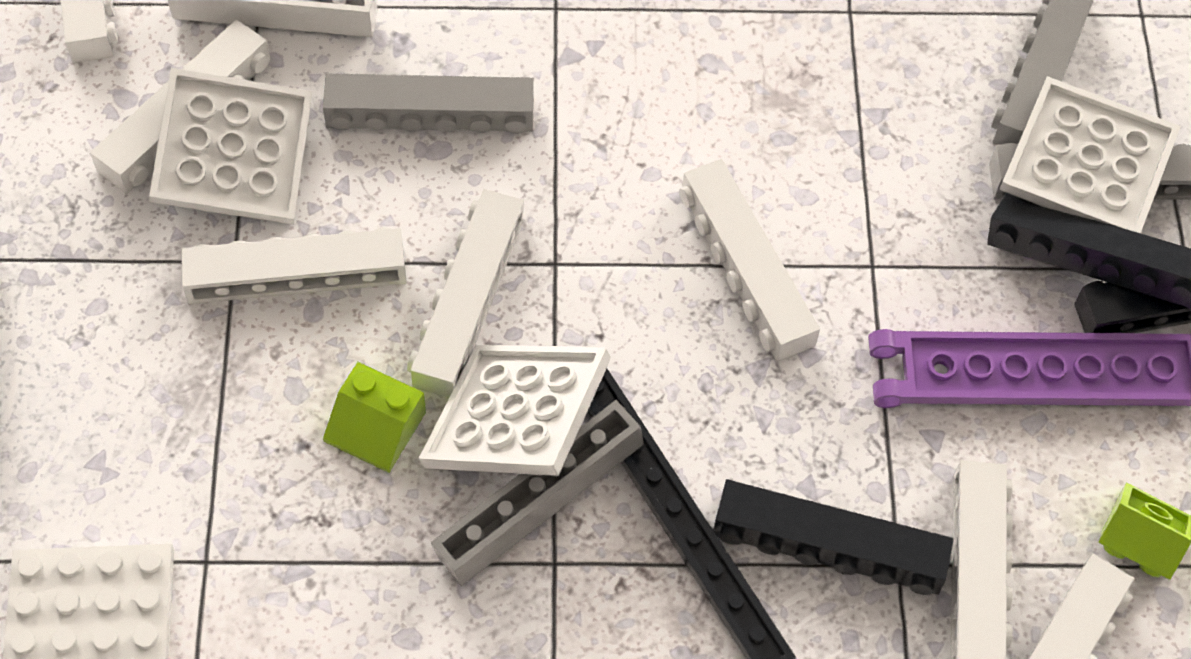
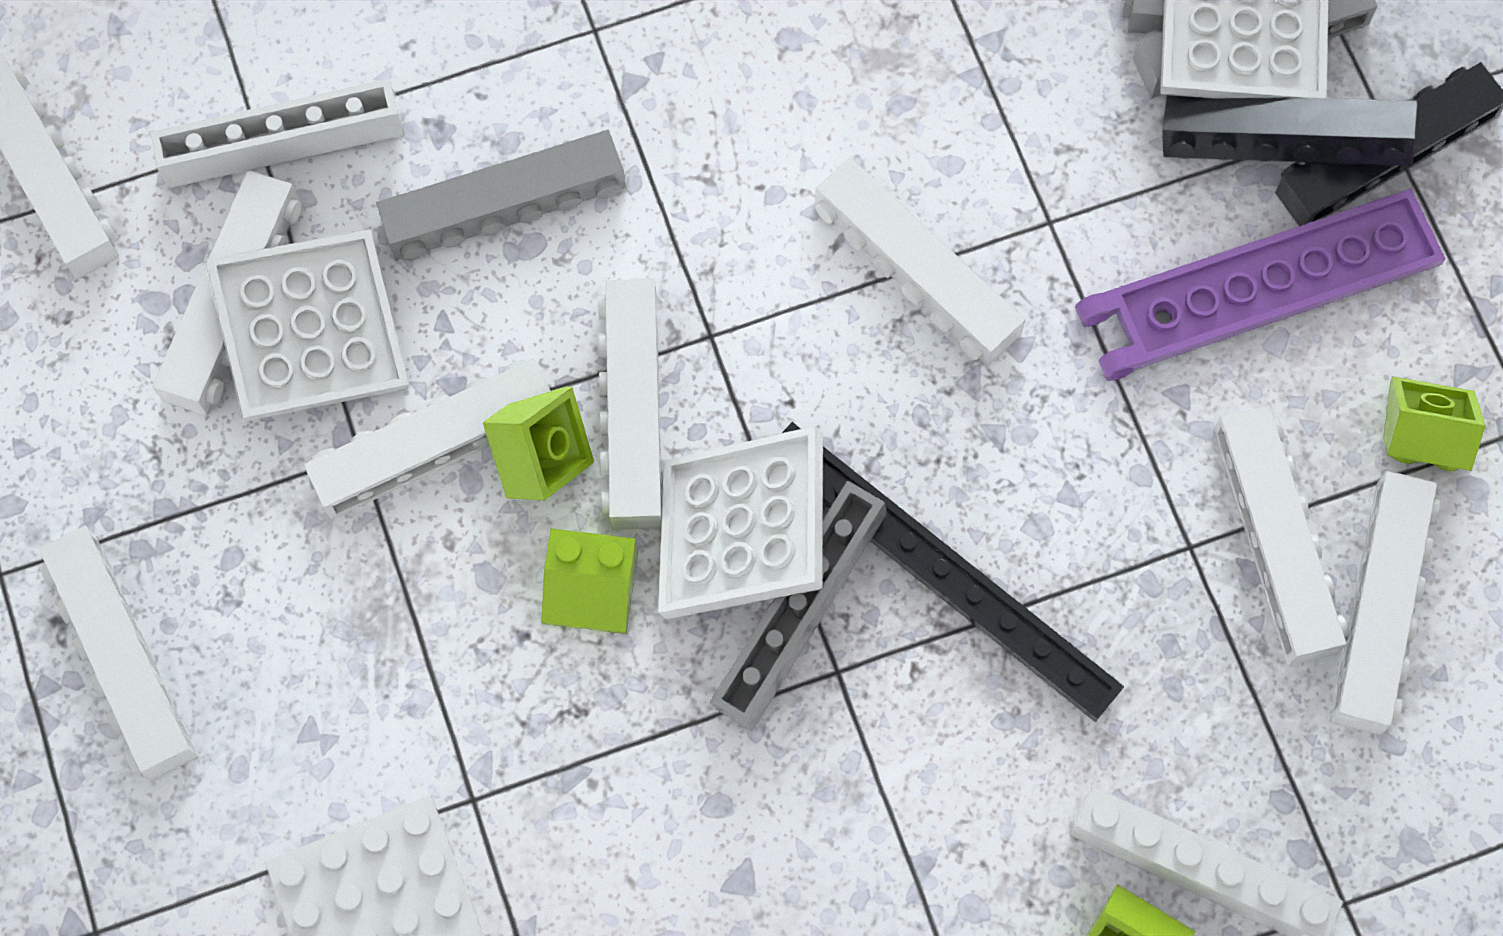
camera: 15 degrees left, 10 degrees up
black brick [713,479,954,595] -> none
none -> lime slope [482,387,594,501]

